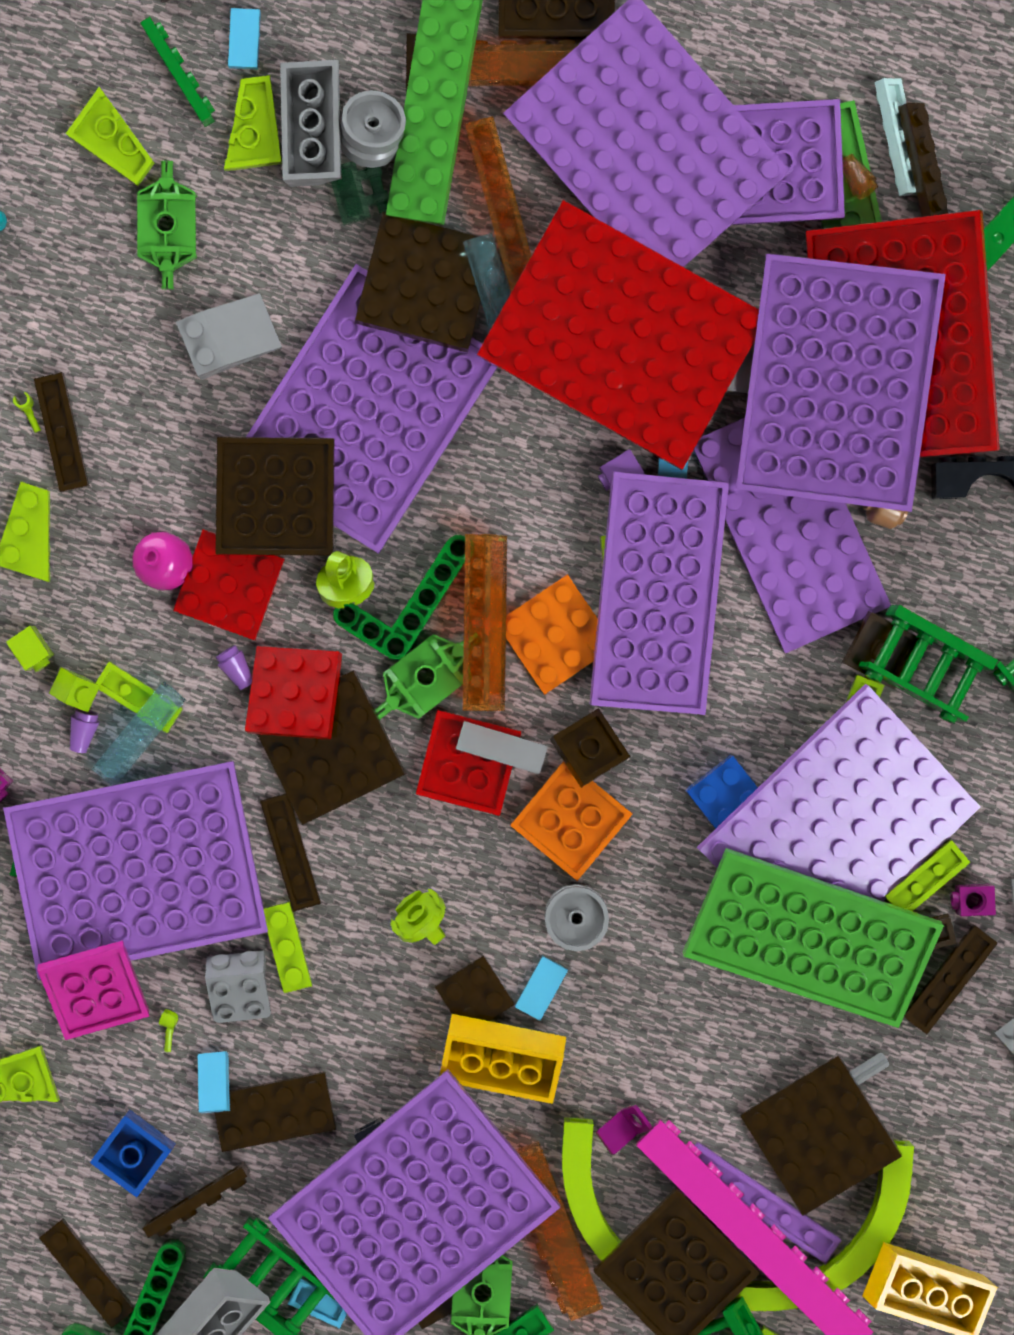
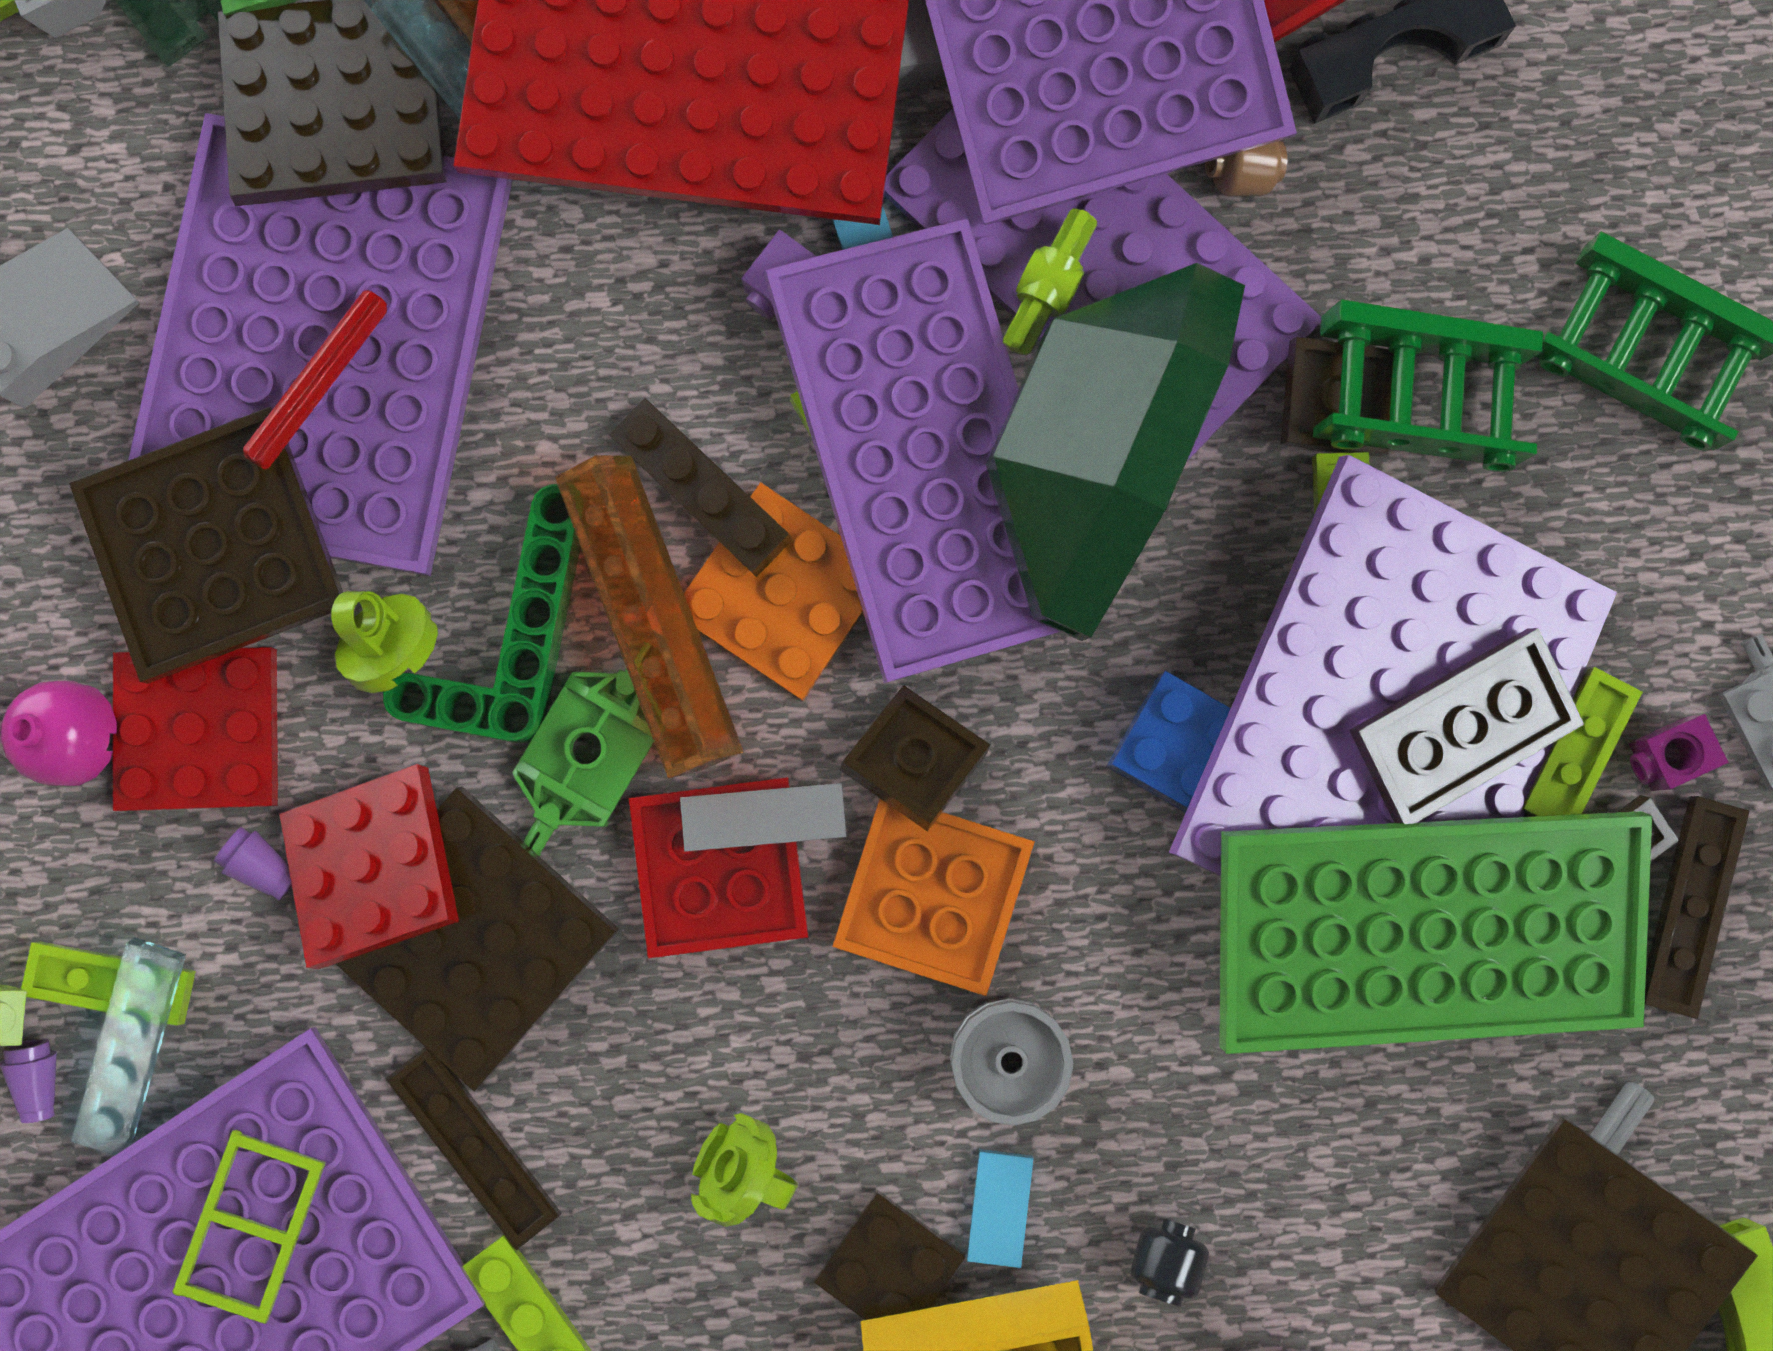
camera: 25 degrees left, 5 degrees down
none -> lime window [172,1130,326,1324]
none -> red axle [243,290,387,469]
none -> dark brown plate [609,398,793,577]
none -> dark green panel [986,263,1245,641]
none -> lime axle [1003,208,1097,356]
none -> black head [1130,1219,1209,1306]
none -> plate [1349,628,1584,824]

